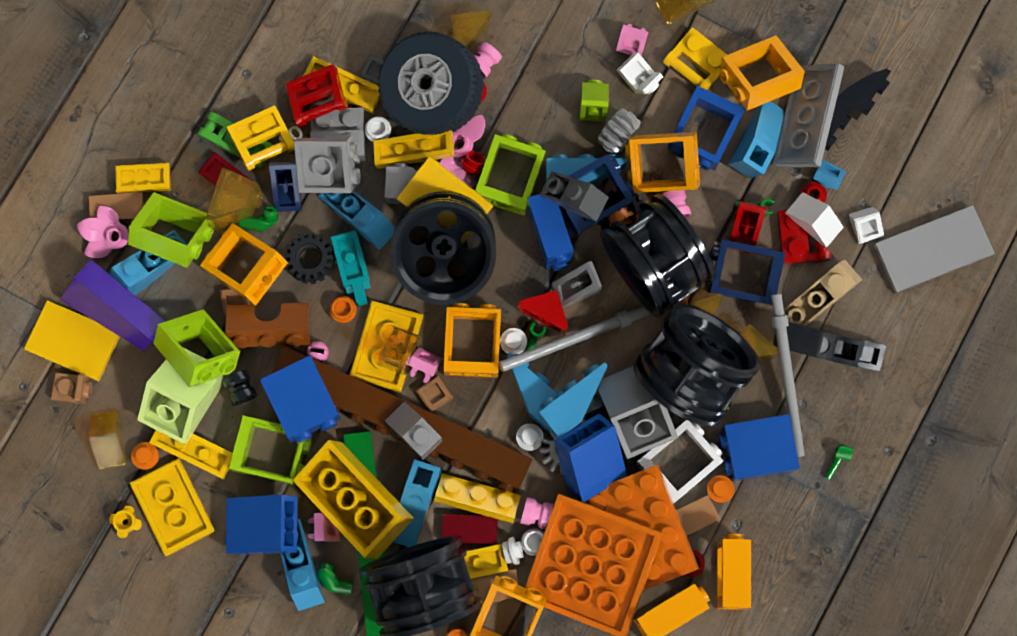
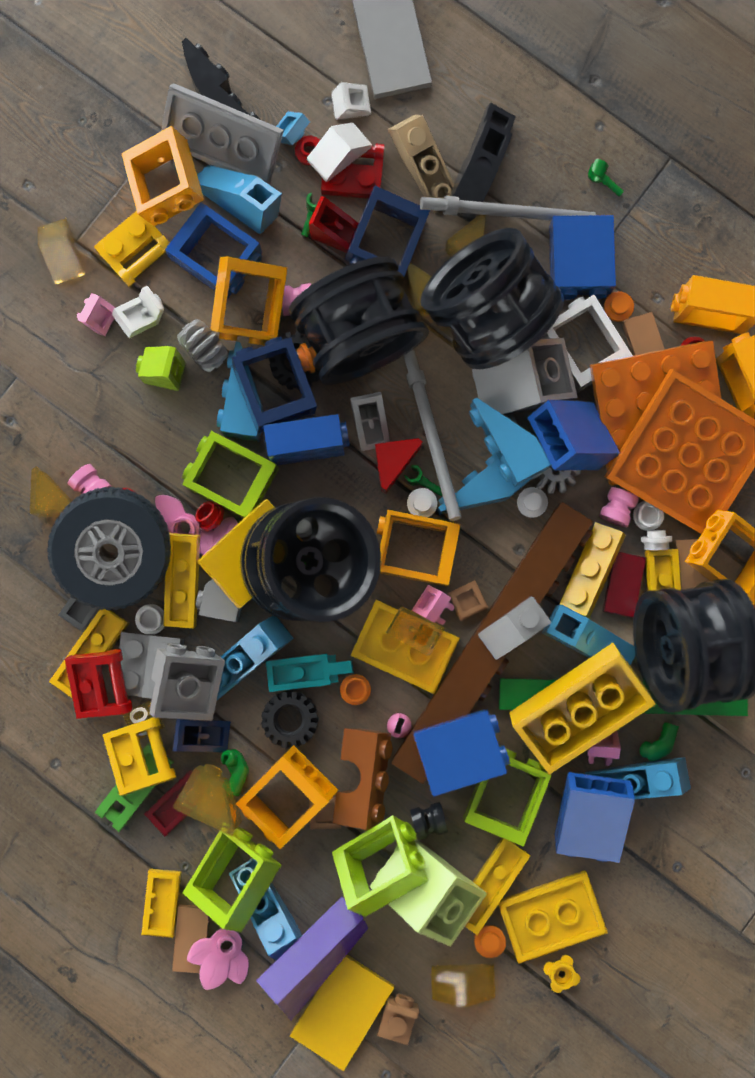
camera: 80 degrees left, 5 degrees up
dark grey slope [540,171,609,222] -> none

